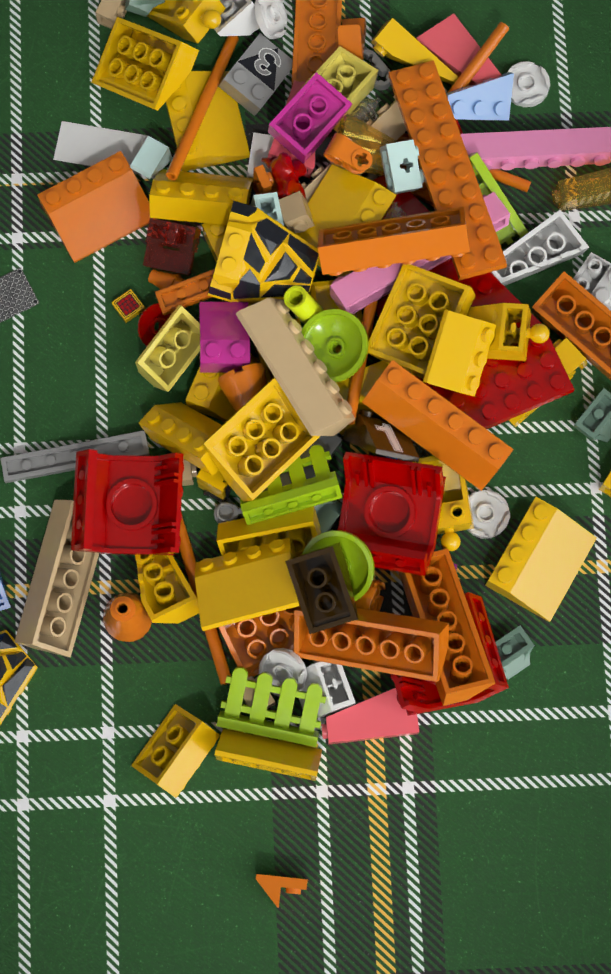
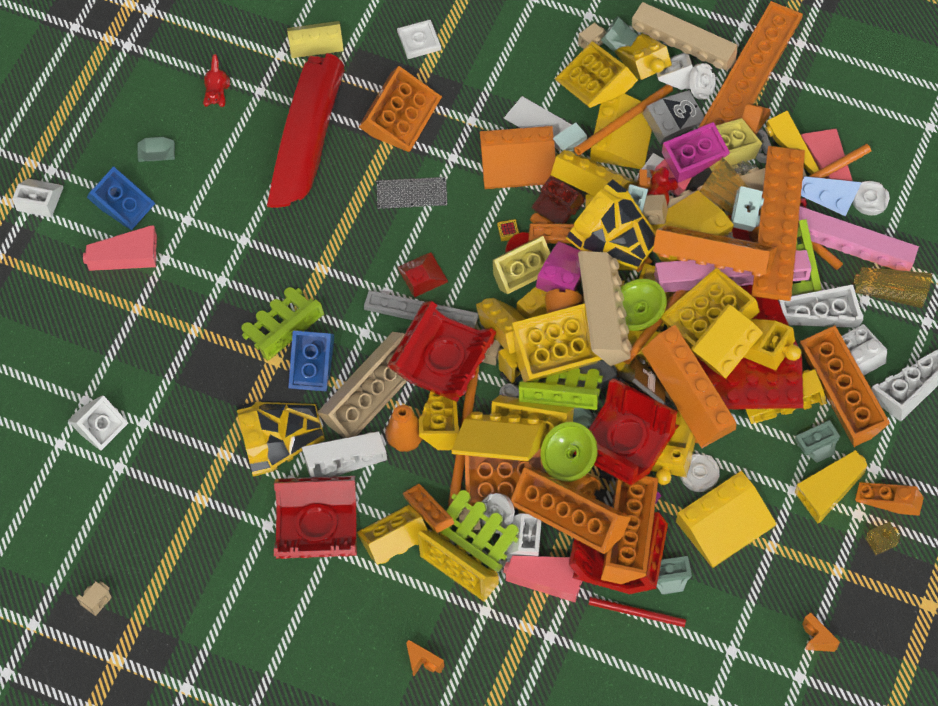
camera: 30 degrees right, 15 degrees down
neon yellow pin [284,286,324,324] -> none
dark brown slope [285,542,358,634] -> none
orange piece [323,133,373,174] -> none
none -> red panel [274,476,357,559]
none -> white wedge [302,432,387,477]
none -> red slope [398,252,448,297]
none -> orange tile [403,484,455,533]
none -> red axle [588,597,686,628]

